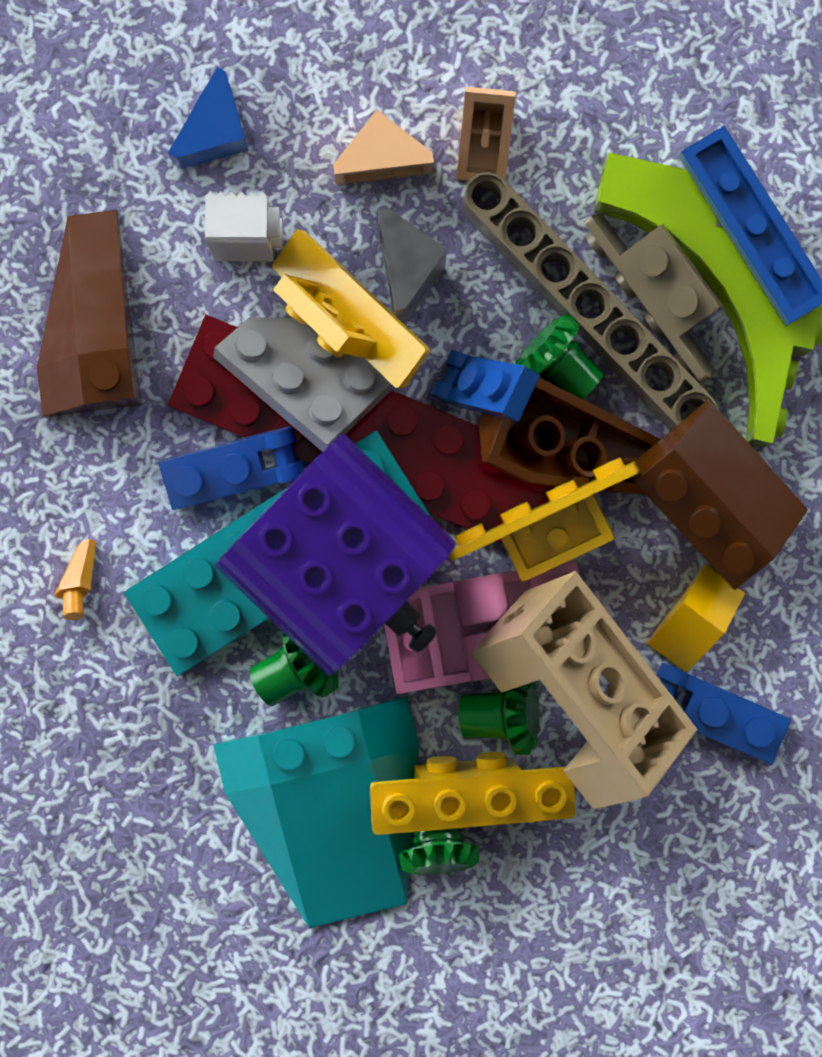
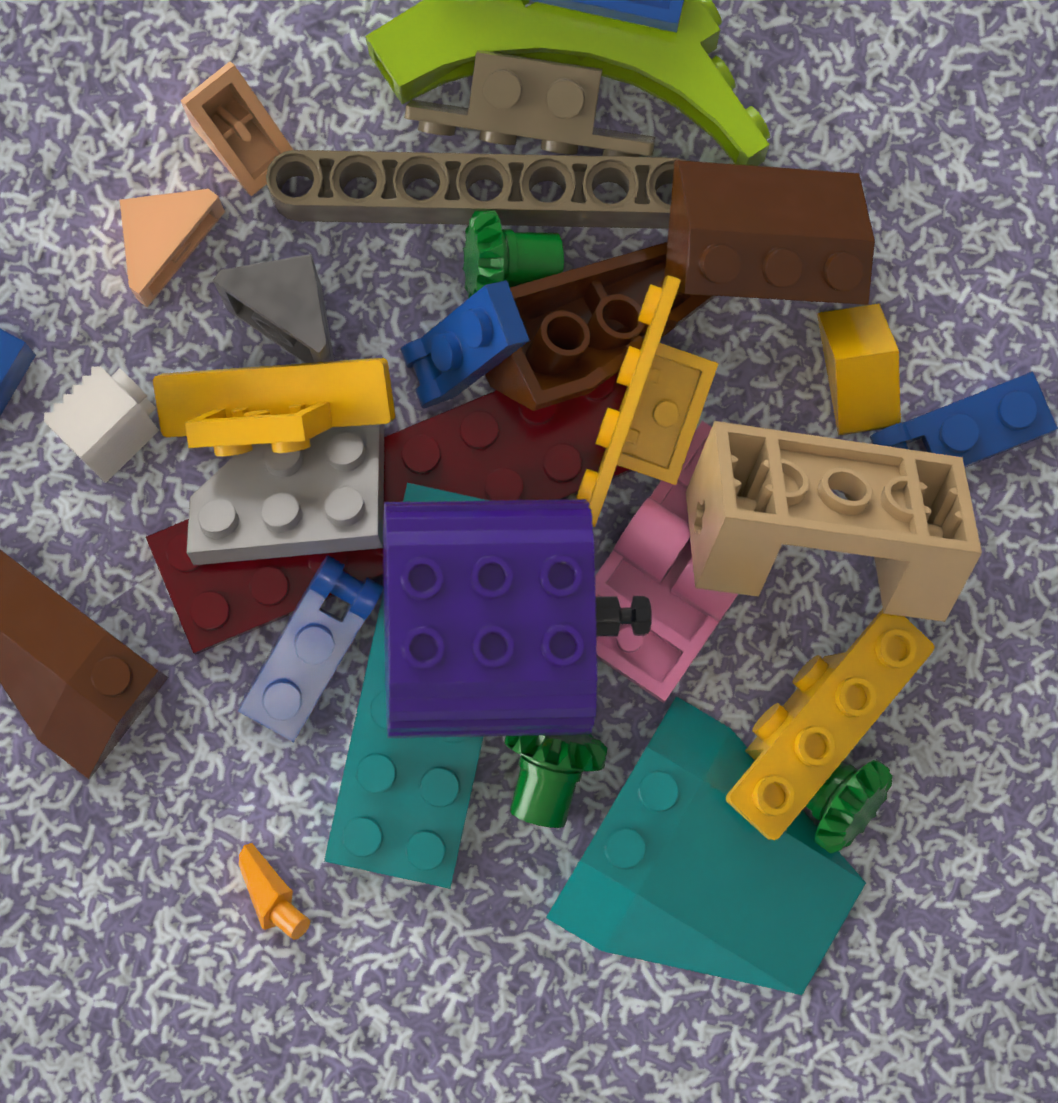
camera: 40 degrees left, 5 degrees down
green gear [458,682,541,755] -> none

